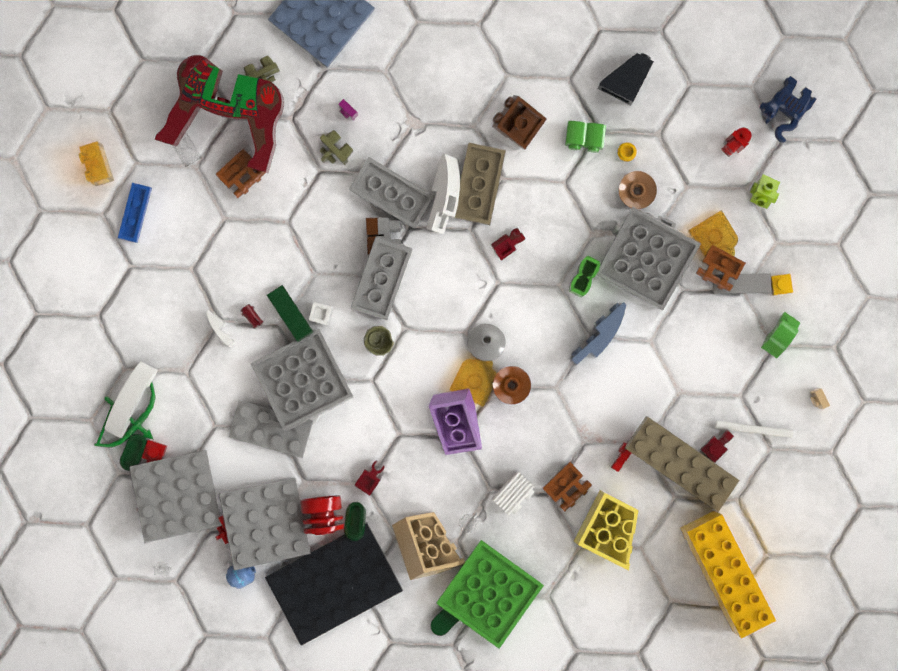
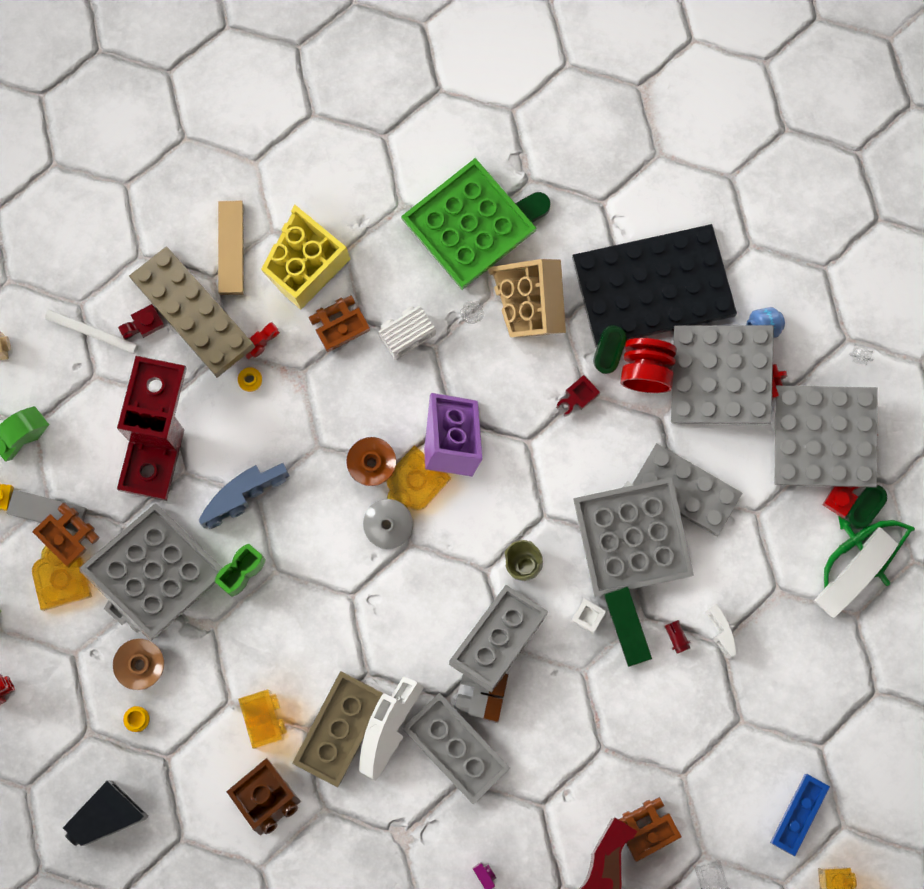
camera: 170 degrees left, 10 degrees down
olive hips [319,130,353,165] -> none
dark red plate [491,228,526,261] -> none
bright green brick [565,121,606,153] -> none
yellow brick [680,511,776,639] -> none
none -> dark red bracket [117,356,187,501]
none -> tan tile [218,201,244,295]
none -> yellow plate [237,367,262,392]
none -> clear yellow brick [238,689,287,749]

